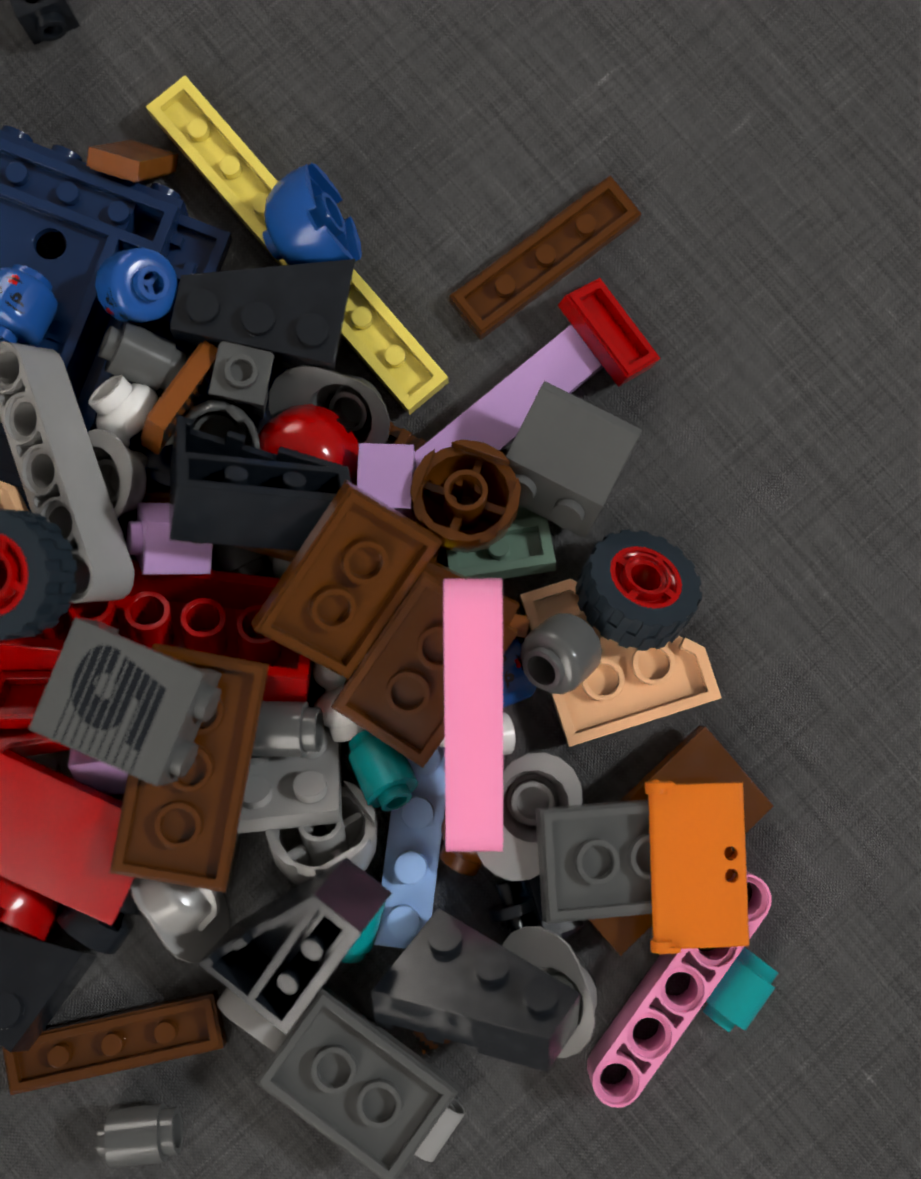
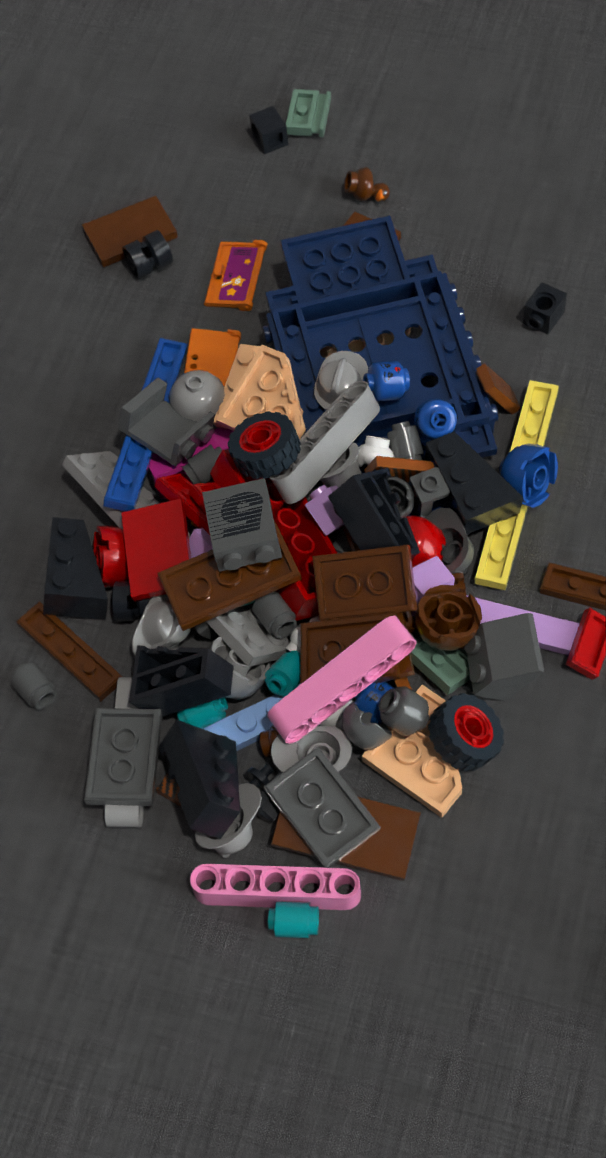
camera: 60 degrees right, 25 degrees down
orange door [645,779,749,954] -> none
none -> dark grey hair [342,702,392,750]

